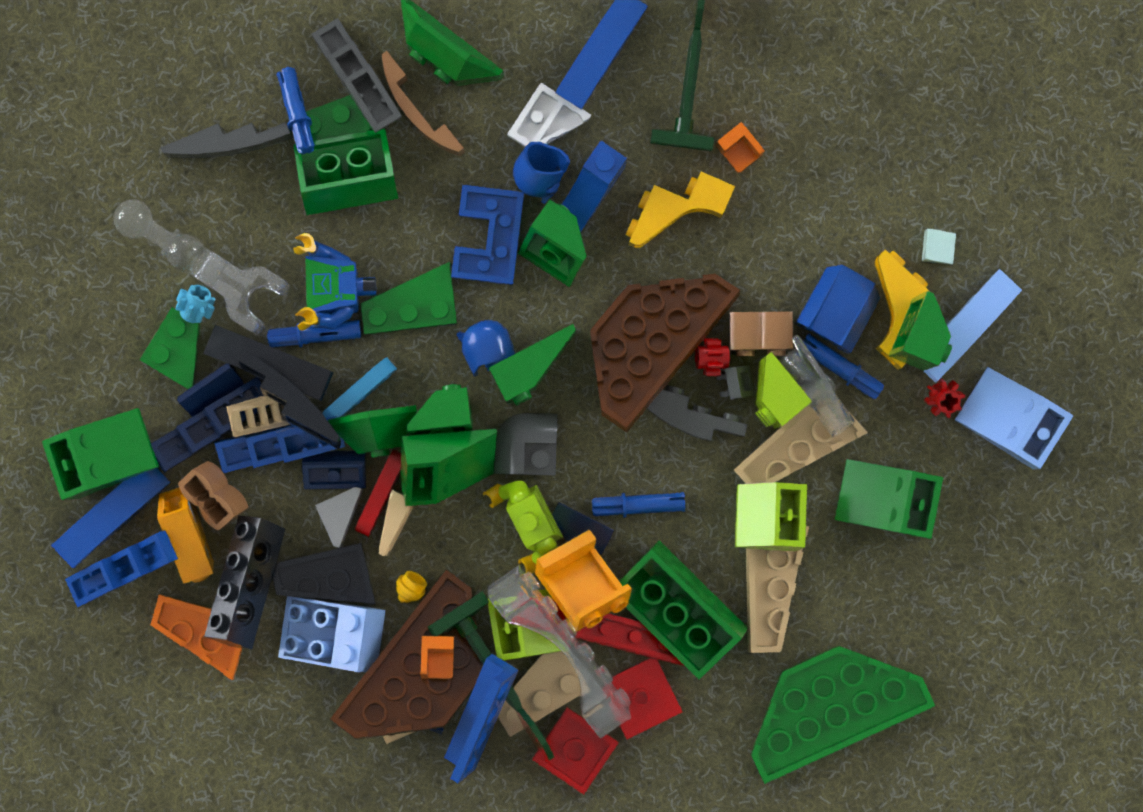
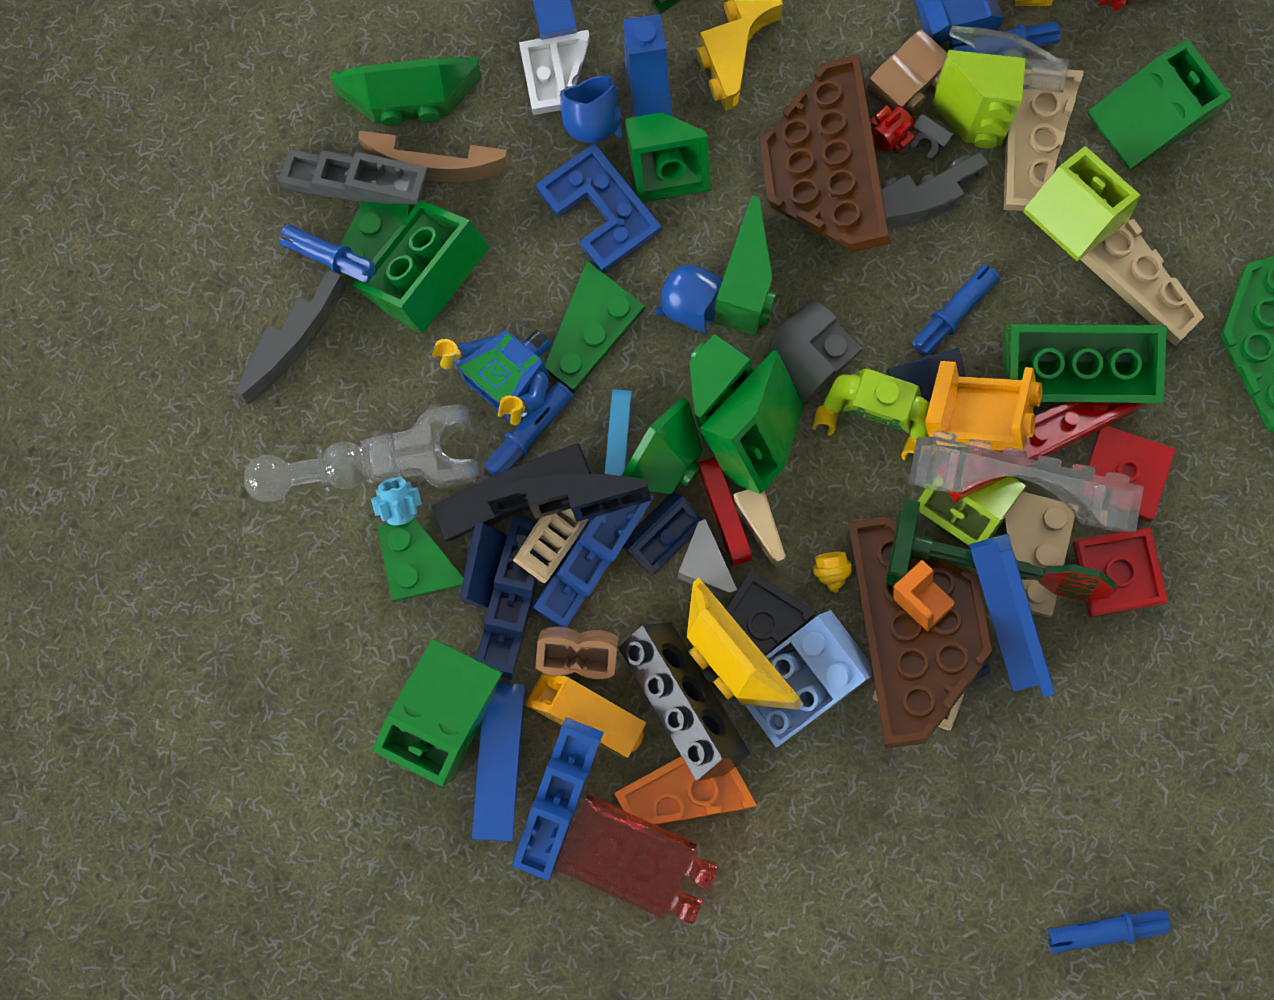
camera: 40 degrees left, 10 degrees down
none -> clear red tile [555,794,718,924]
none -> yellow wedge [687,578,803,710]

